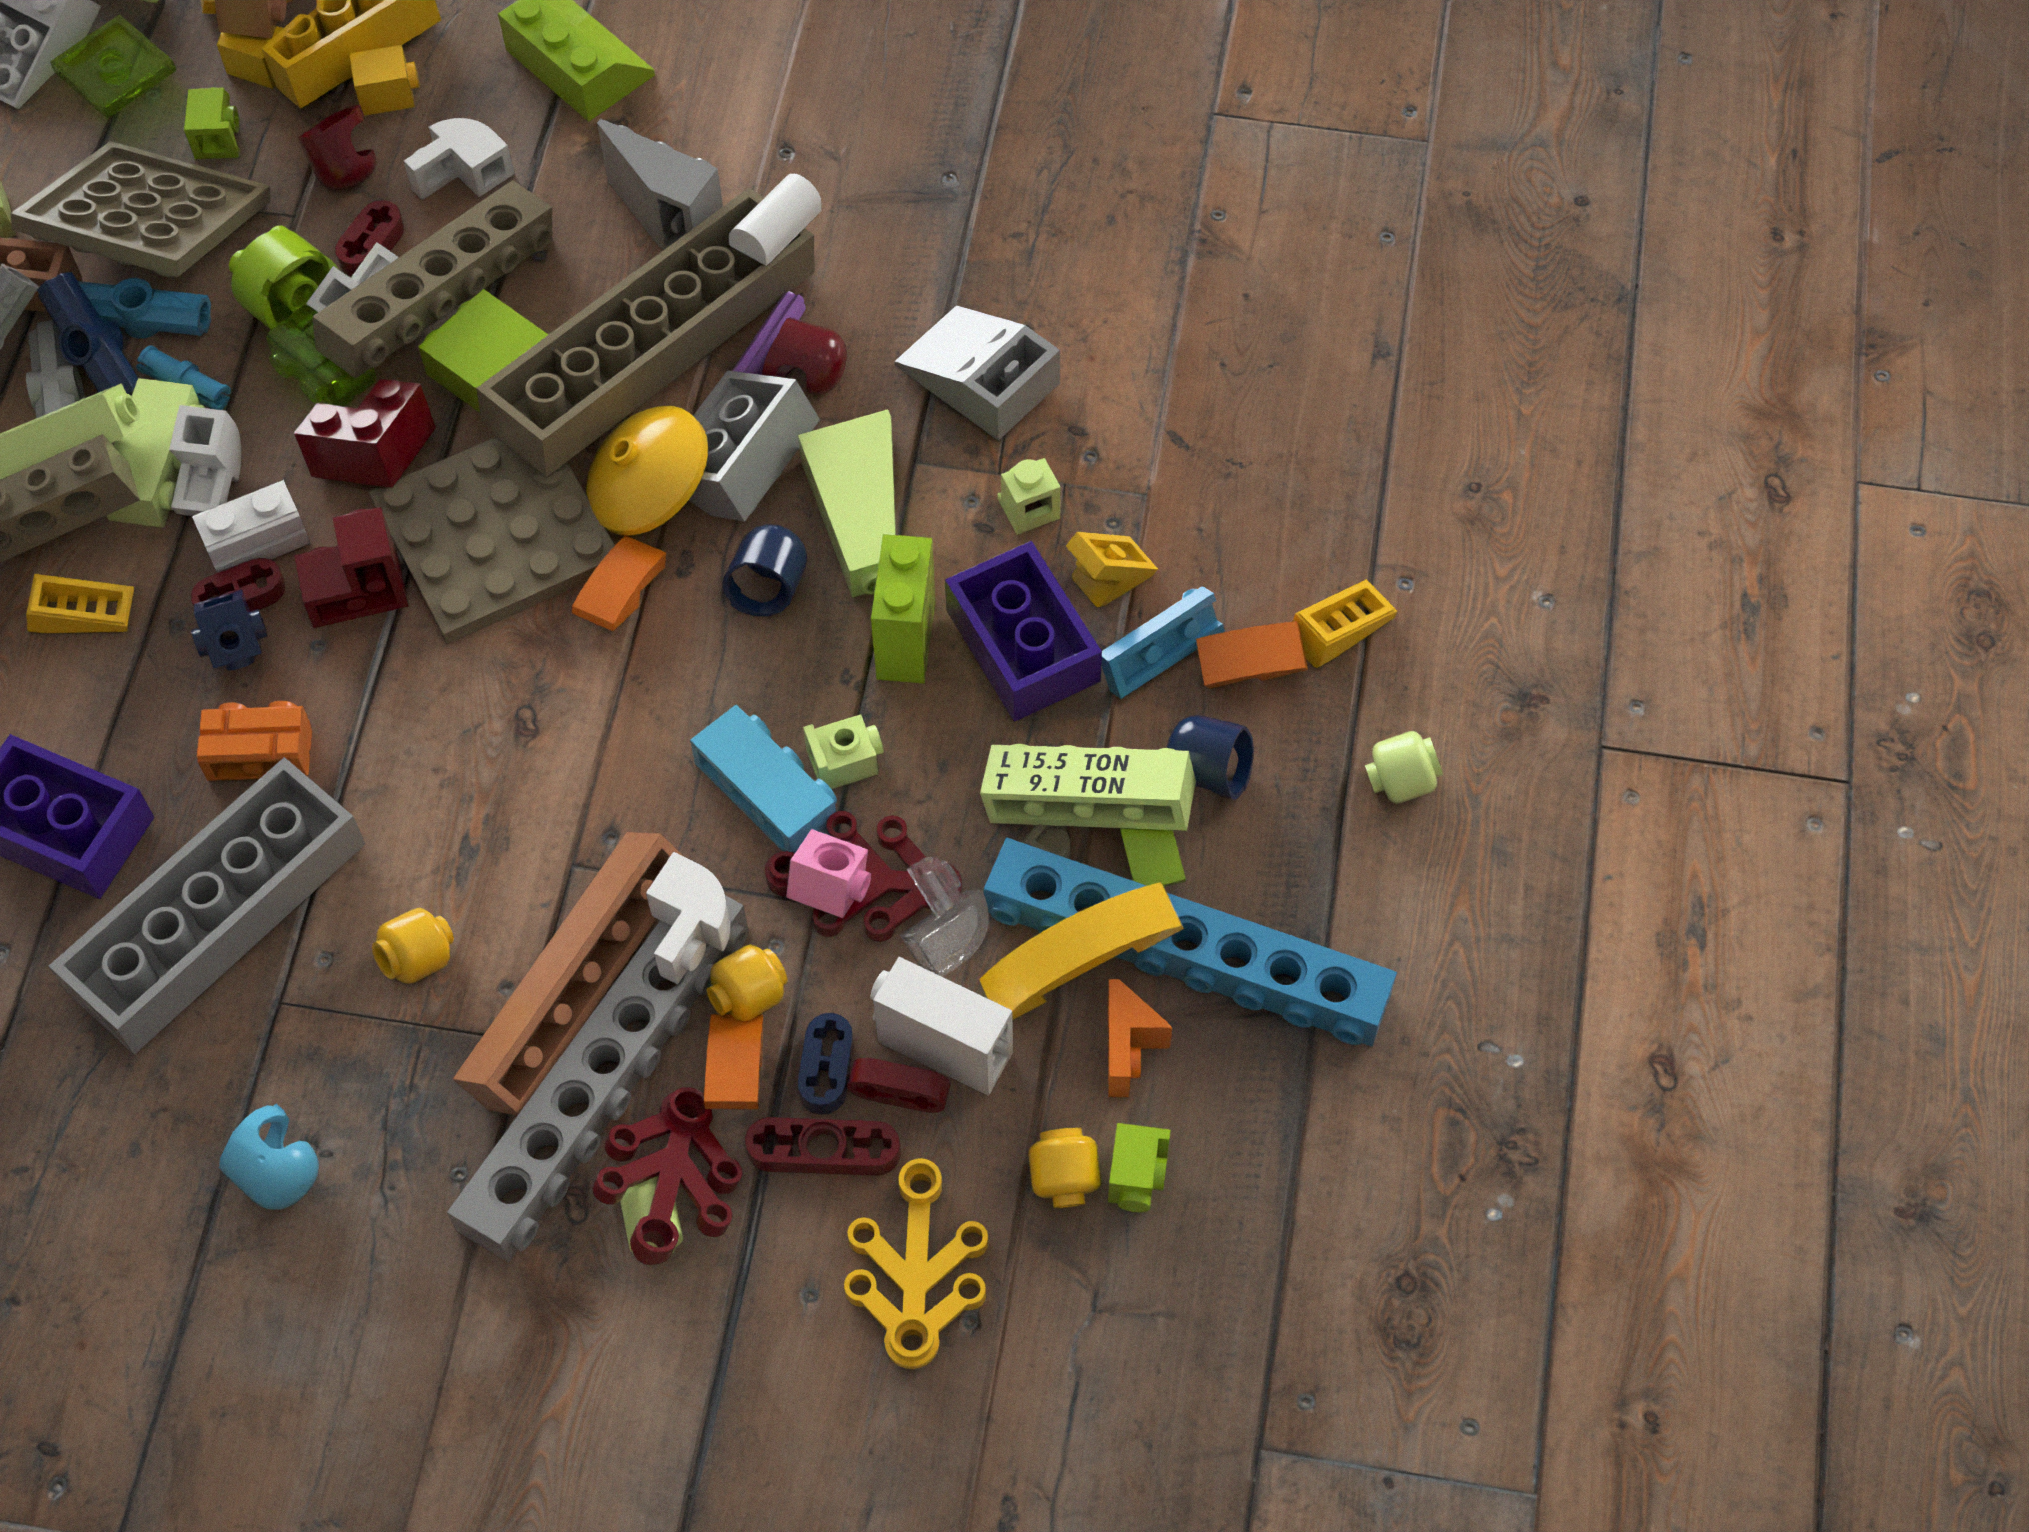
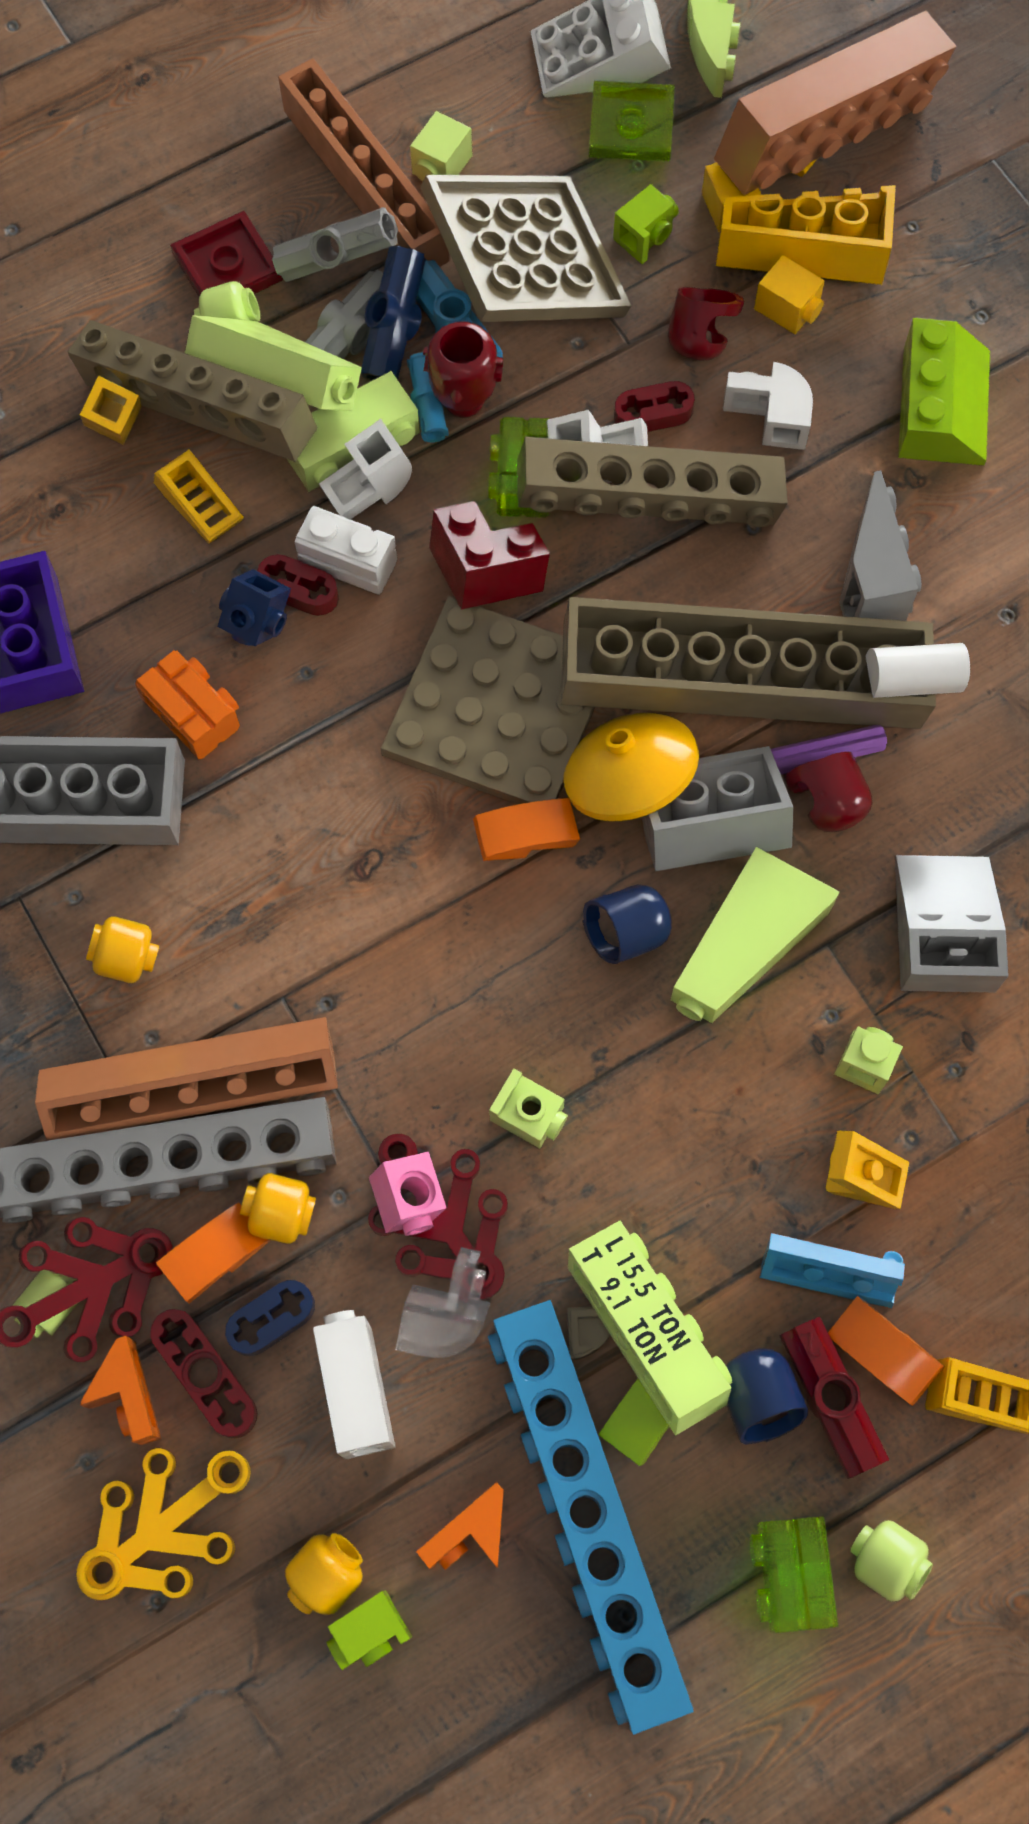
camera: 50 degrees right, 10 degrees up
lime brick [229,225,339,337] -> none
dark red brick [294,507,409,628] -> none
lime brick [418,289,548,413] -> none
white brick [646,852,730,984] -> none
medium azure brick [690,705,837,853] -> none
dark red beam [847,1058,951,1113] -> none
lime brick [871,534,936,684] -> none
dark purple brick [945,541,1102,722] -> none
yellow slope [979,882,1184,1020] -> none
none -> orange slope [80,1336,162,1445]
none -> dark red piece [423,321,504,418]
none -> clear neon green brick [750,1516,838,1633]
none -> dark red piece [780,1317,889,1479]

